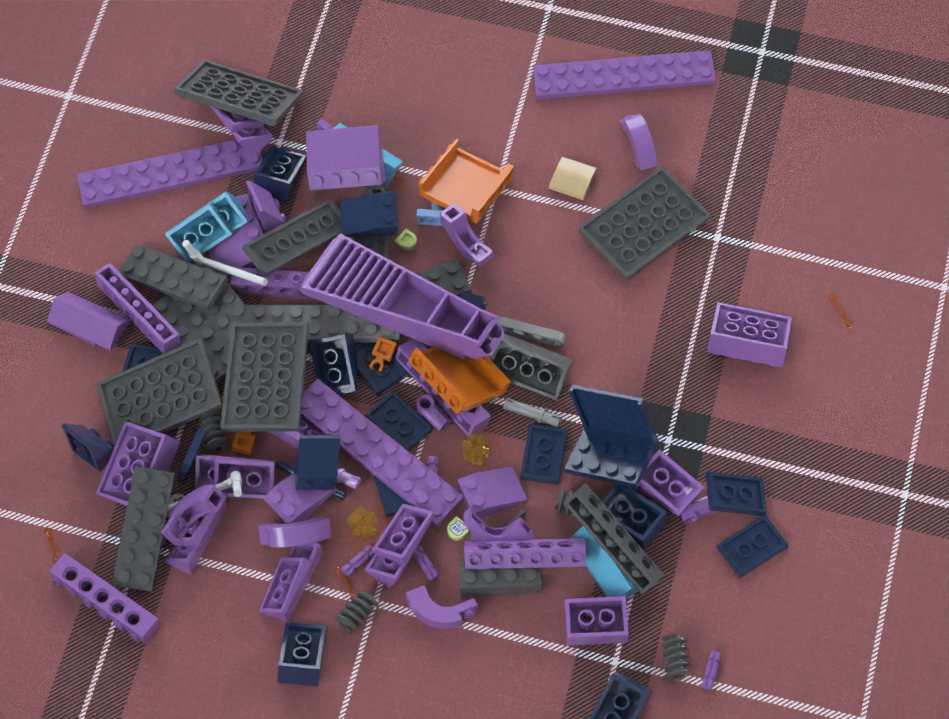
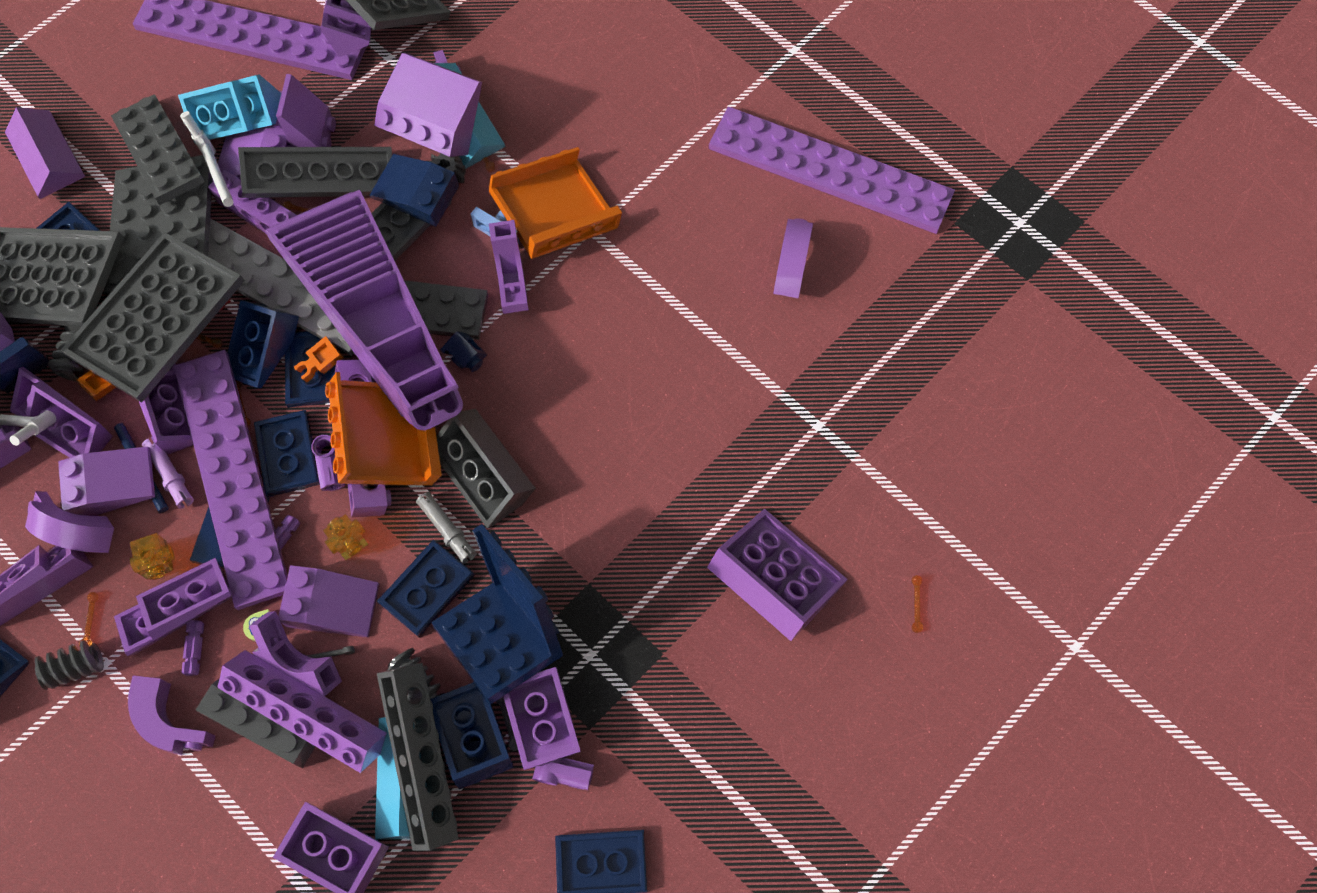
camera: 30 degrees right, 5 degrees up
medium lavender brick [95,263,181,354] -> none
dark blue slope [254,146,306,202] -> none
dark blue slope [294,435,340,491] -> none
medium lavender axle [341,544,374,576] -> none
yellowish green tile [394,228,417,251] -> none
light grey beam [497,317,566,347] -> none
tan slope [548,157,597,200] -> none
dark grey plate [578,166,711,281] -> none
dark blue tile [706,472,766,516] -> none

